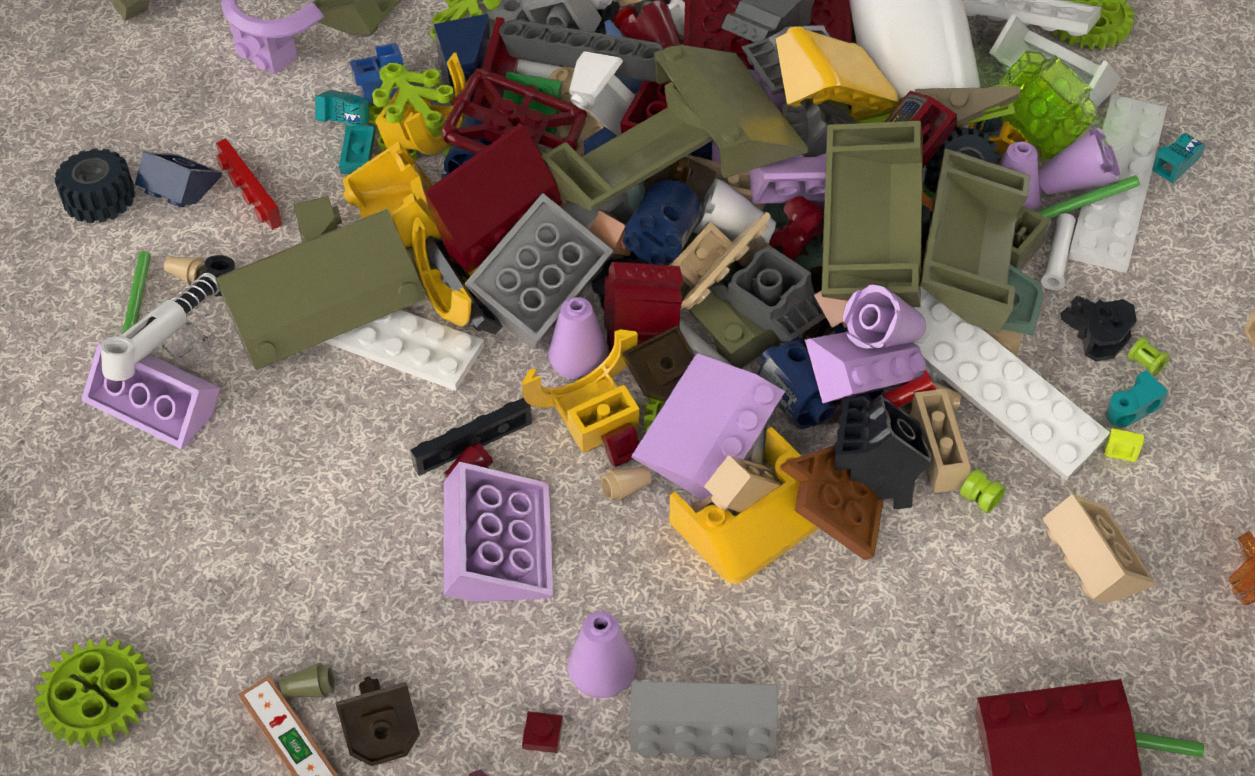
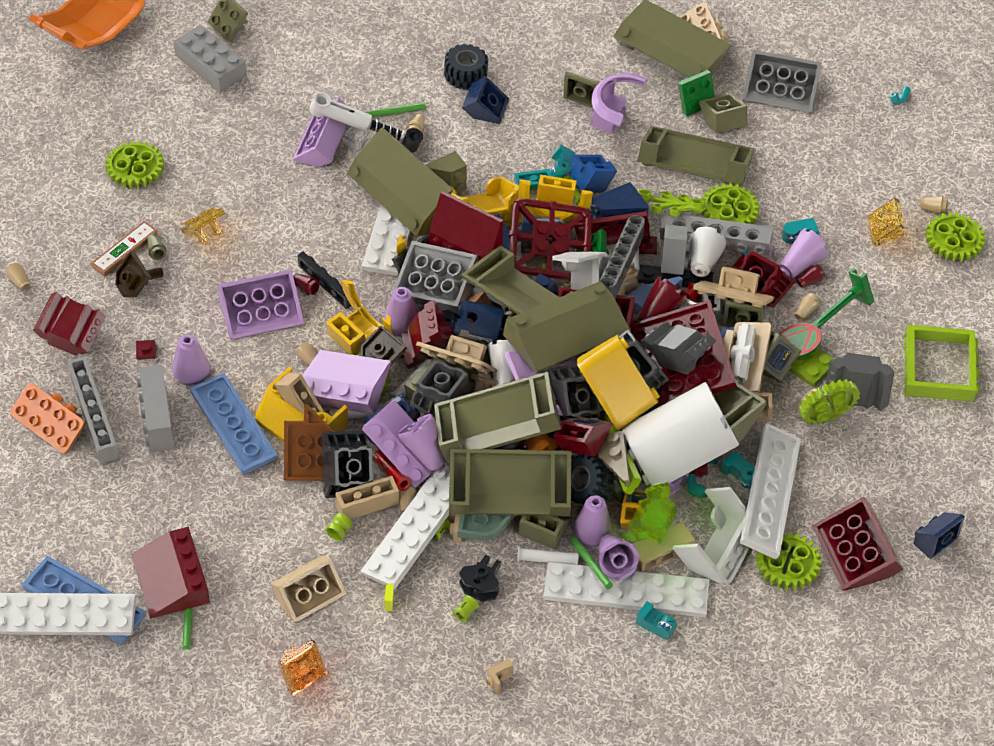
camera: 75 degrees right, 0 degrees up
red plate [215,138,282,230] -> none
lime plant [372,63,454,137] -> none
dark red plate [601,423,639,467] -> none
teal leg [1106,370,1168,427] -> none
none -> clear yellow plate [180,207,225,244]
none -> medium blue plate [190,373,278,475]
none -> olive slope [563,72,600,108]

